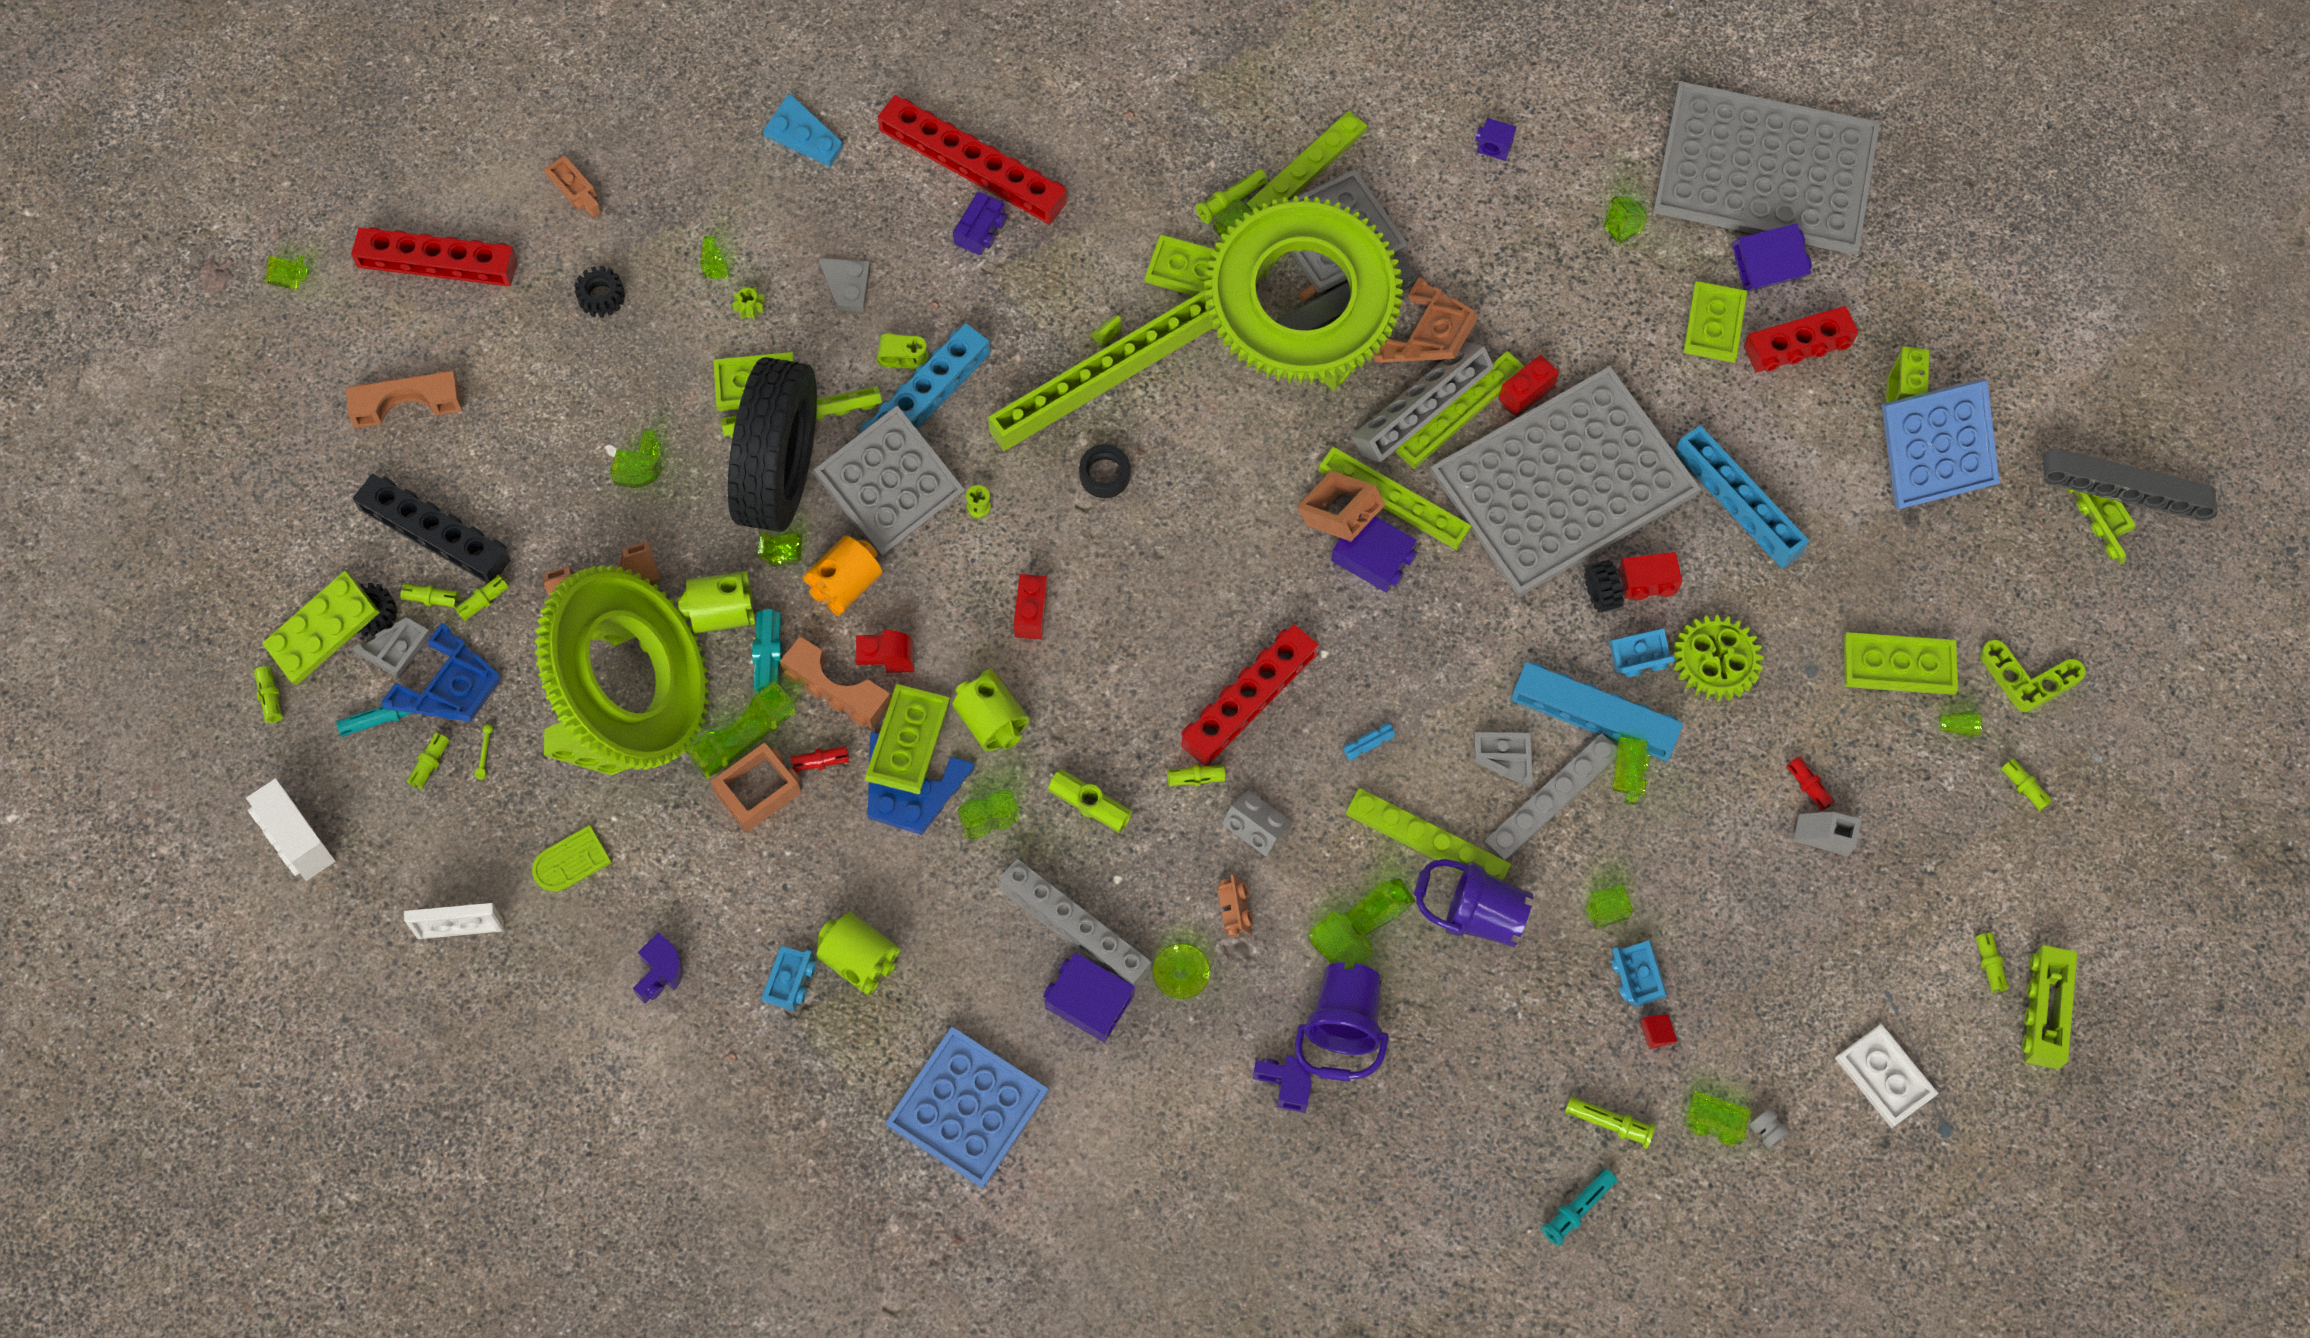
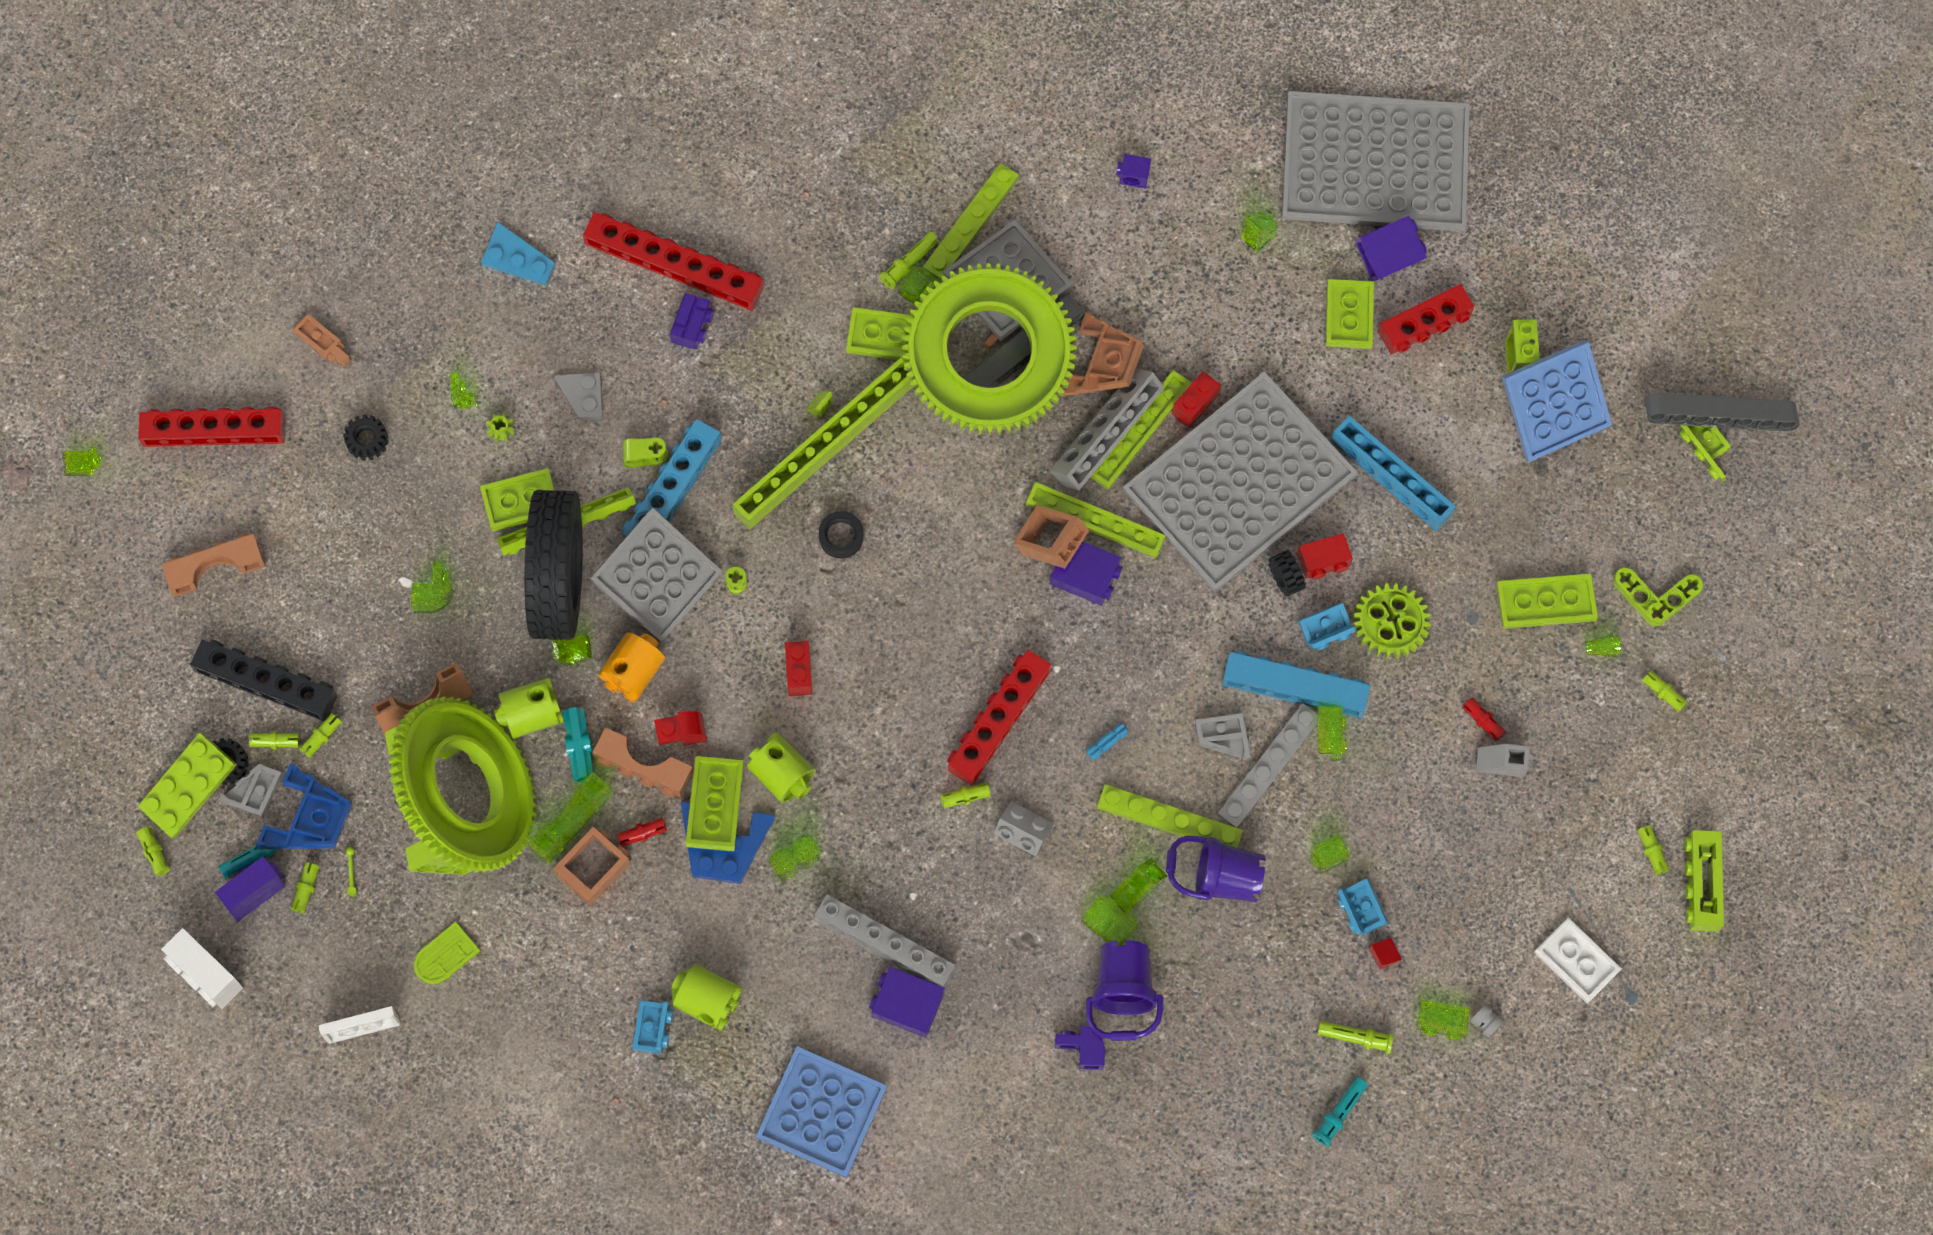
camera: 10 degrees left, 5 degrees up
dark purple brick [633,932,683,1004] -> none
lime piece [1048,769,1132,833] -> none
clear neon green dish [1152,943,1210,1000] -> none
nougat hinge [1217,874,1253,937] -> none
none -> dark purple brick [215,856,285,922]

